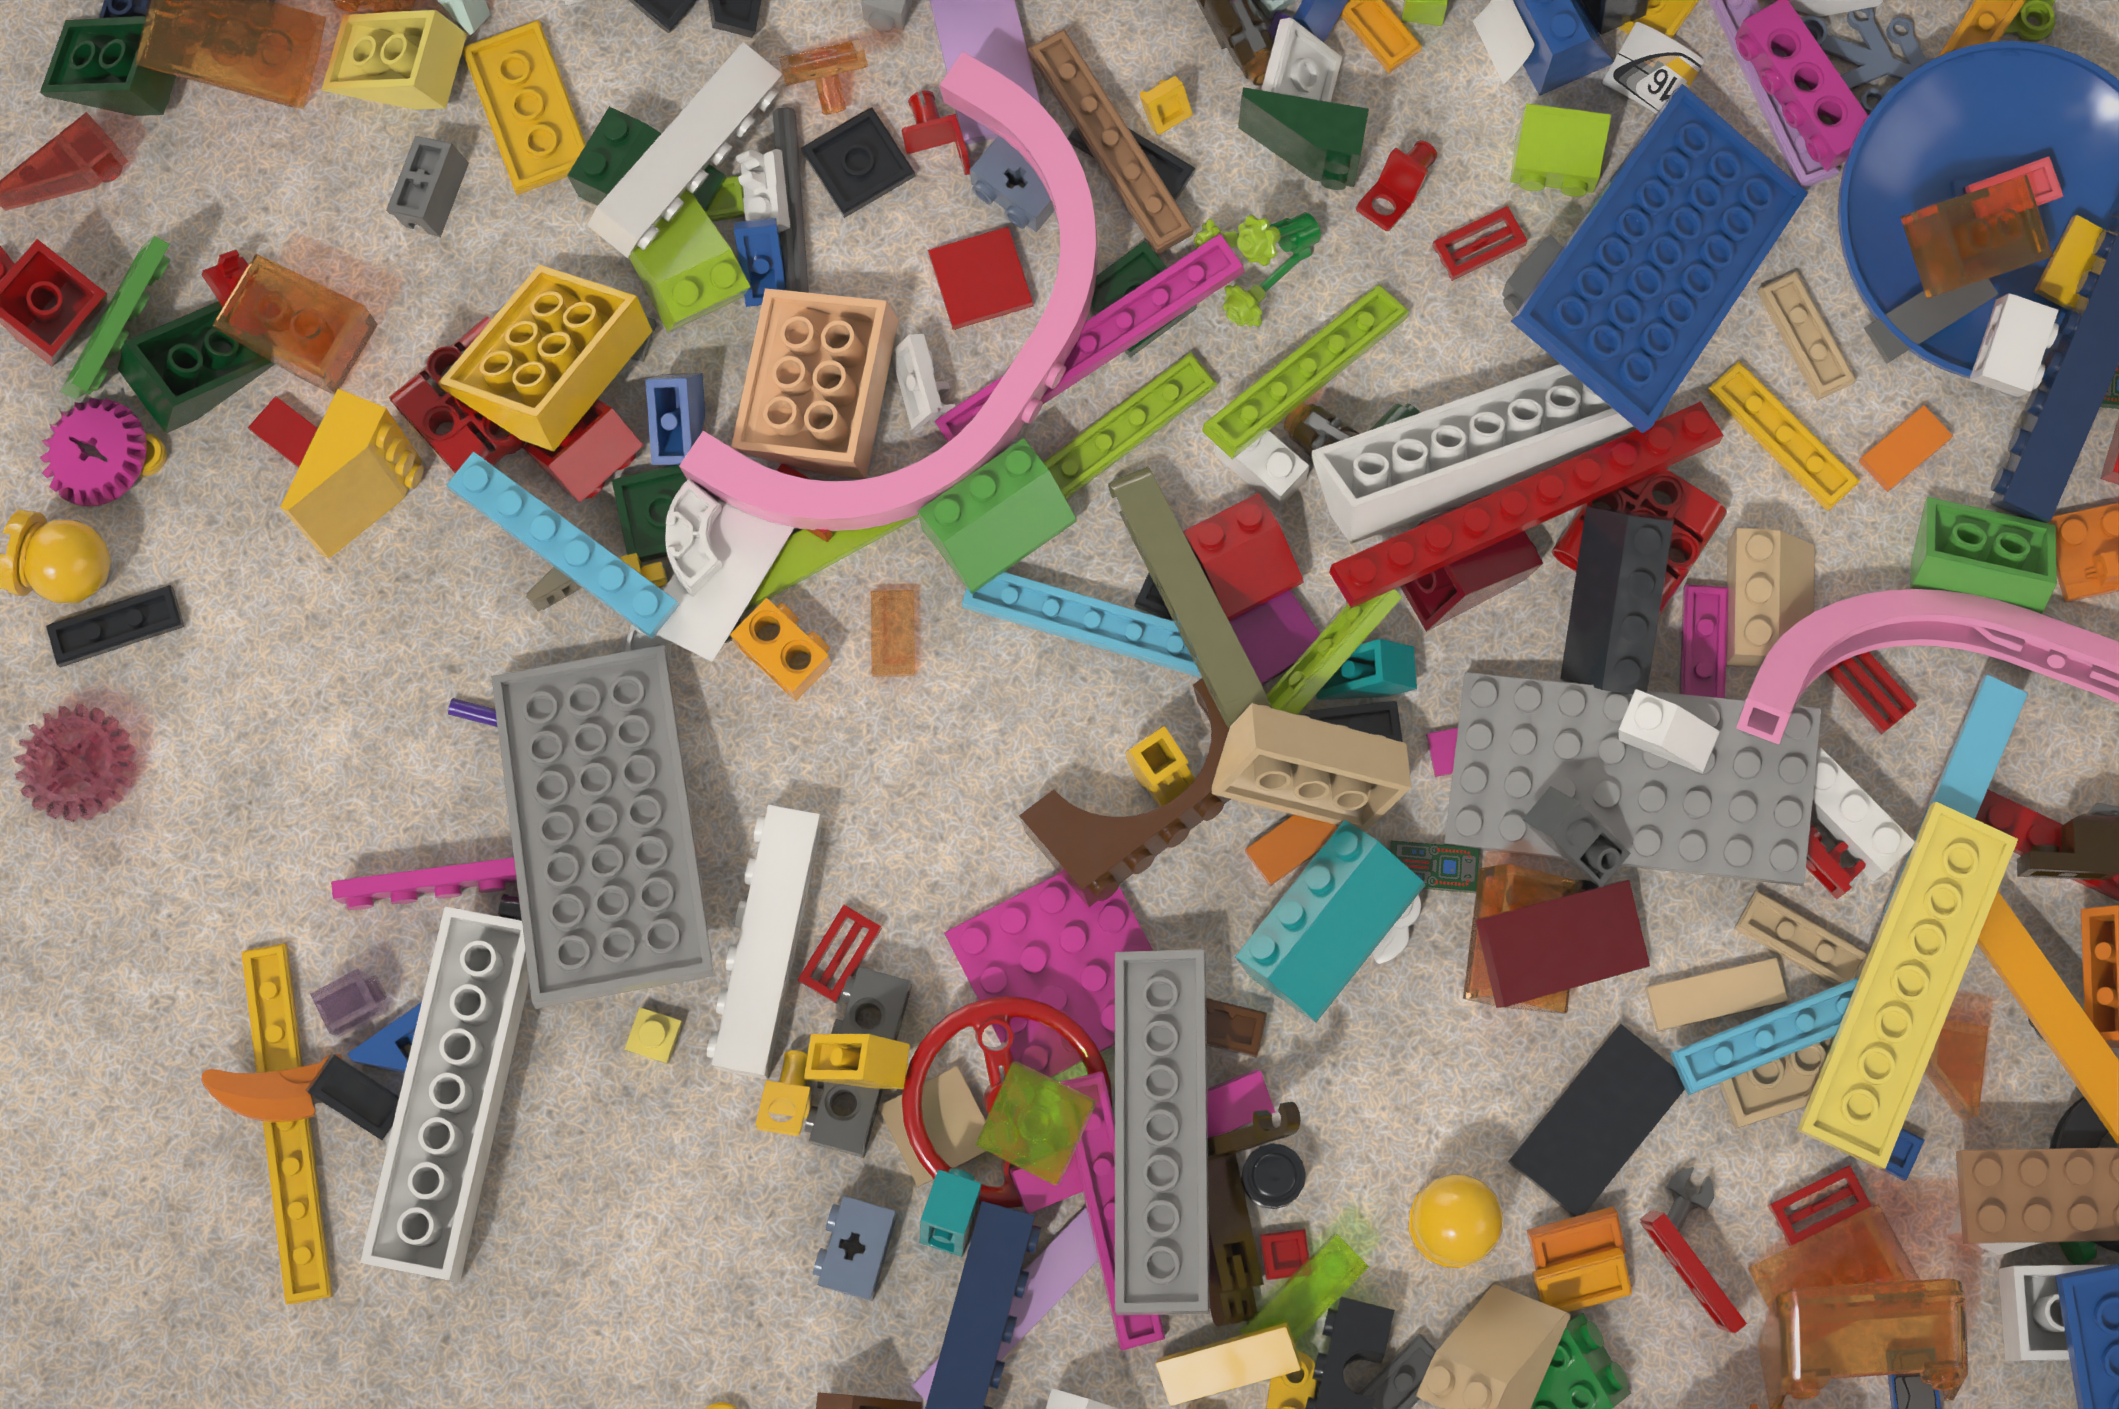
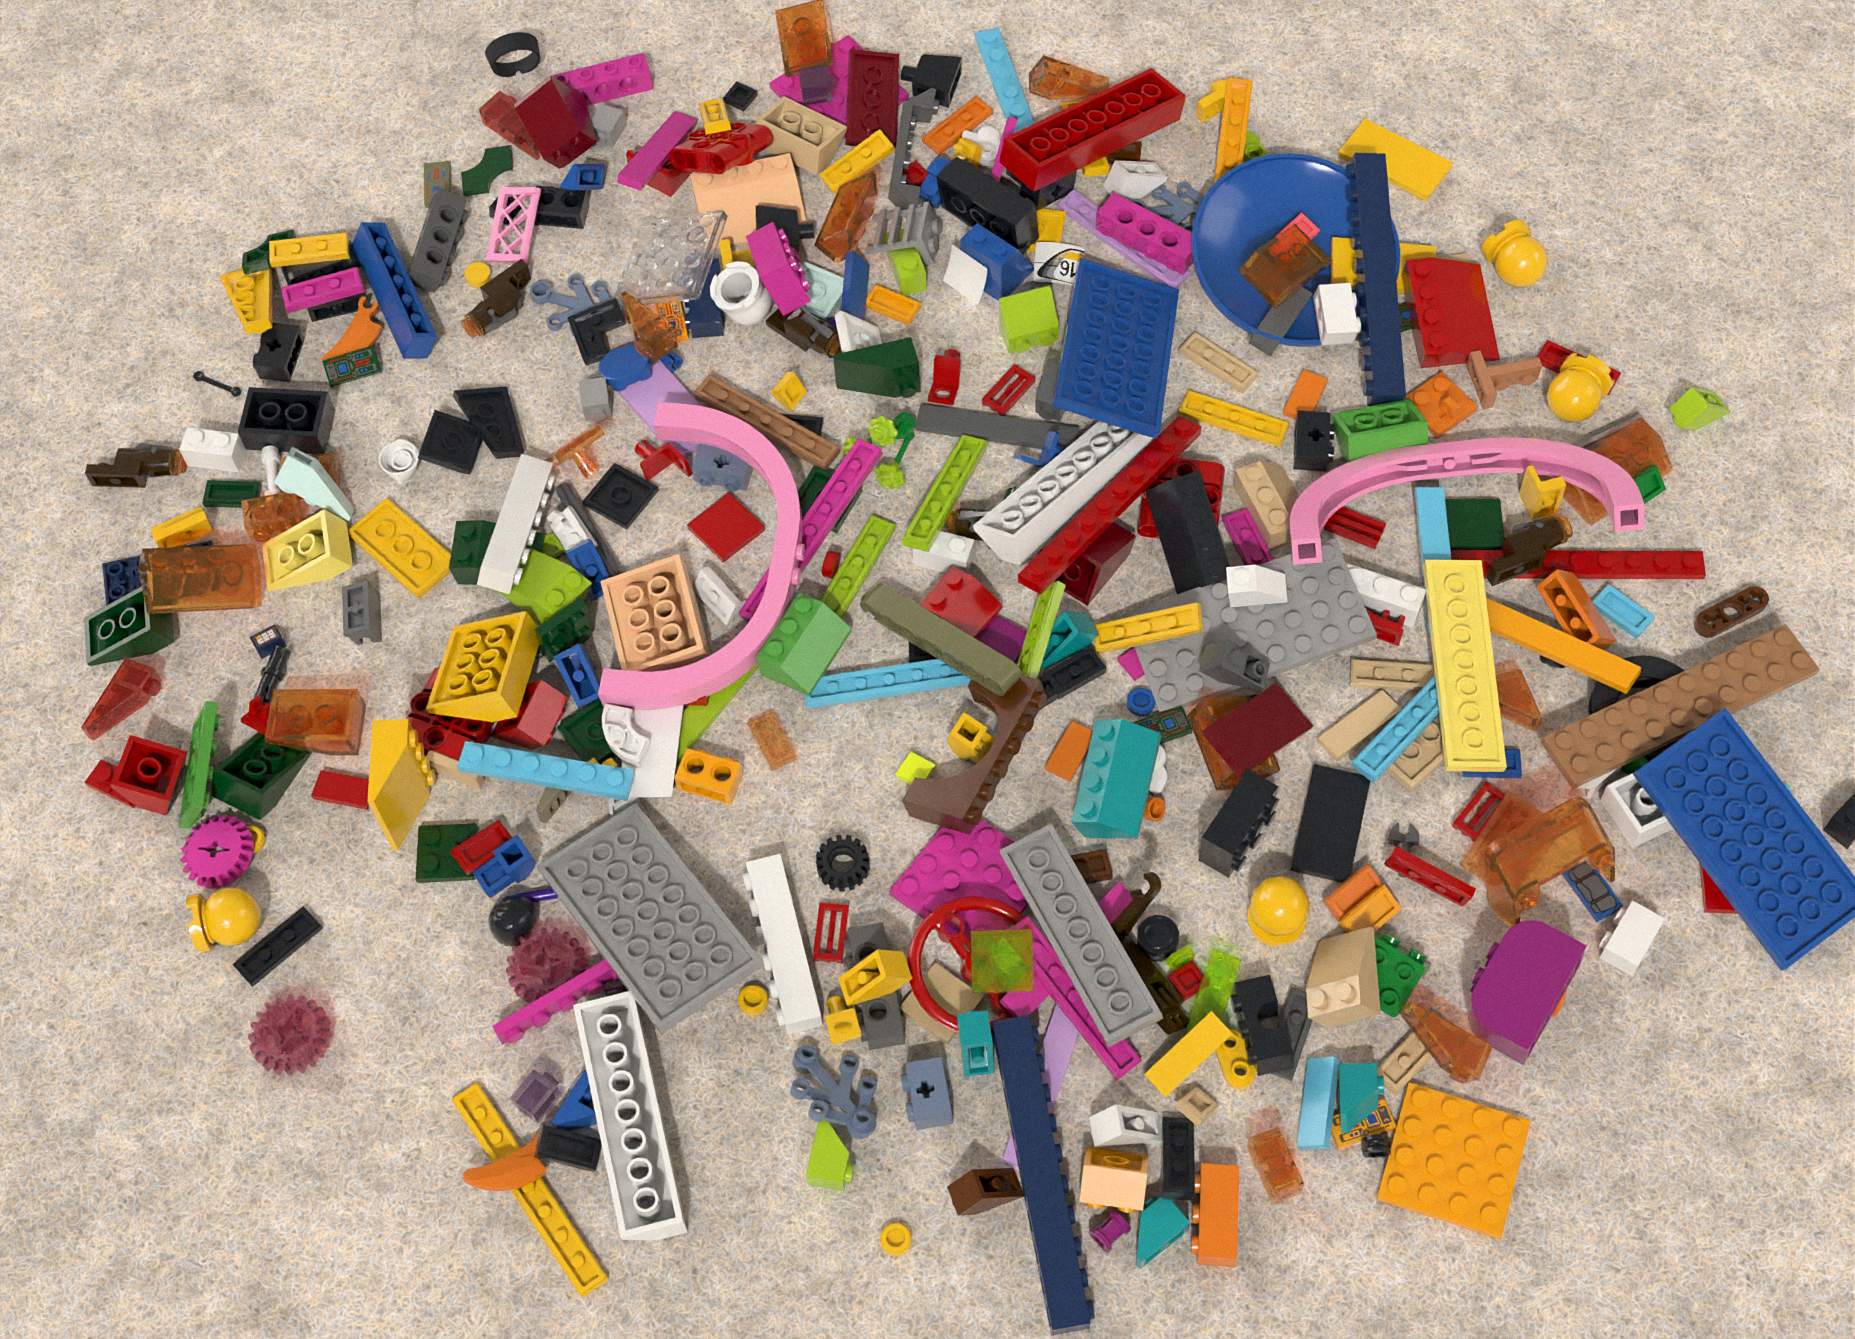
camera: 25 degrees left, 15 degrees down
light yellow plate [625,1007,683,1064] -> none
tan slope [1212,703,1412,832] -> none
none -> slope [250,624,287,659]
none -> black pin [254,645,291,703]
none -> dark green plate [415,823,478,883]
none -> tan tile [426,750,485,790]
none -> red tile [450,820,512,876]
none -> blue brick [472,835,535,898]
none -> black hair [488,895,538,947]
none -> clear pink gear [506,927,588,1003]
none -> dark green plate [534,597,595,663]
none -> yellow tile [738,985,769,1016]
none -> sand blue plant [790,1045,877,1139]
none -> lime slope [806,1121,855,1191]
none -> black tyre [816,835,870,892]
none -> red tile [822,550,841,579]
none -> neon yellow tile [895,752,935,785]
none -> dark grey tile [915,404,1079,449]
none -> blue bracket [1013,431,1066,468]
none -> yellow tile [1094,602,1203,653]
none -> blue tile [1127,688,1155,716]
none -> orange hinge [1143,797,1165,821]
none -> clear neon green tile [1165,945,1196,971]
none -> black brick [1198,769,1279,878]
none -> black brick [1293,410,1335,472]
none -> dark green tile [1445,499,1504,550]

